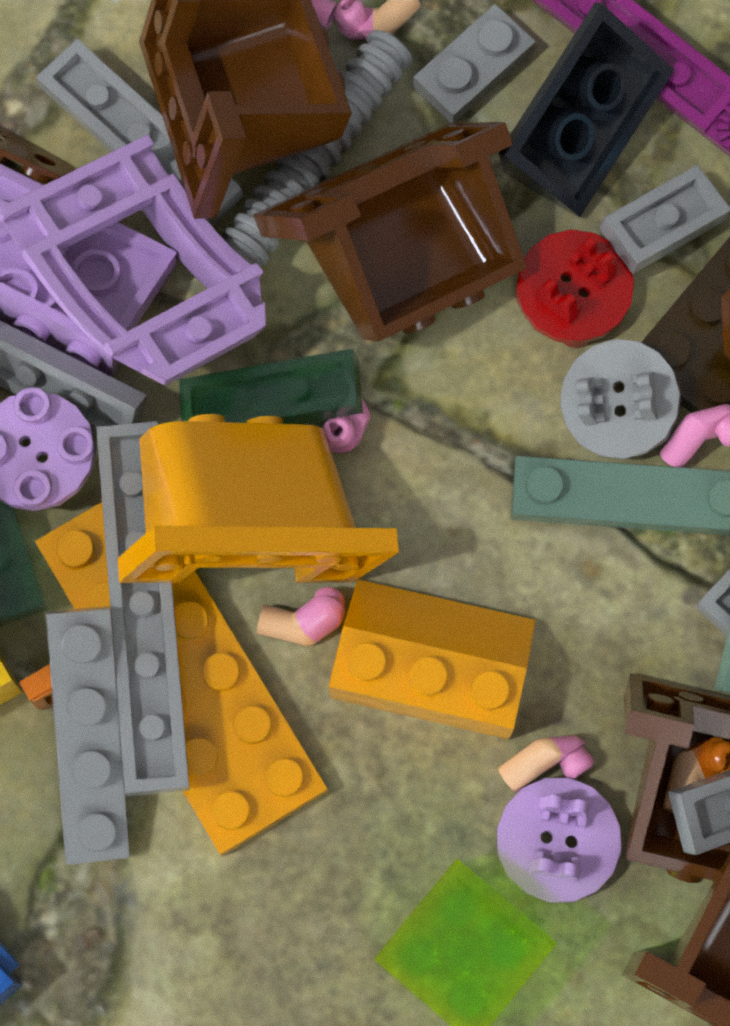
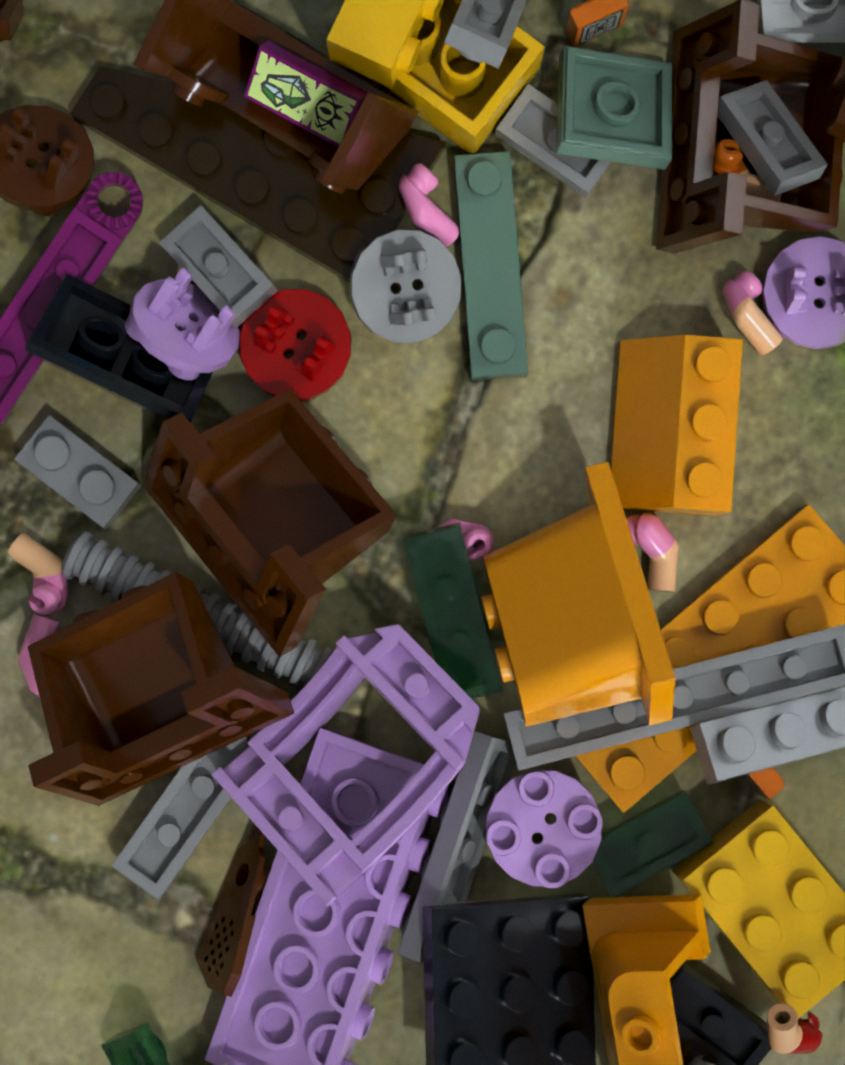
camera: 100 degrees left, 10 degrees up
none -> lavender plate [125,268,240,380]

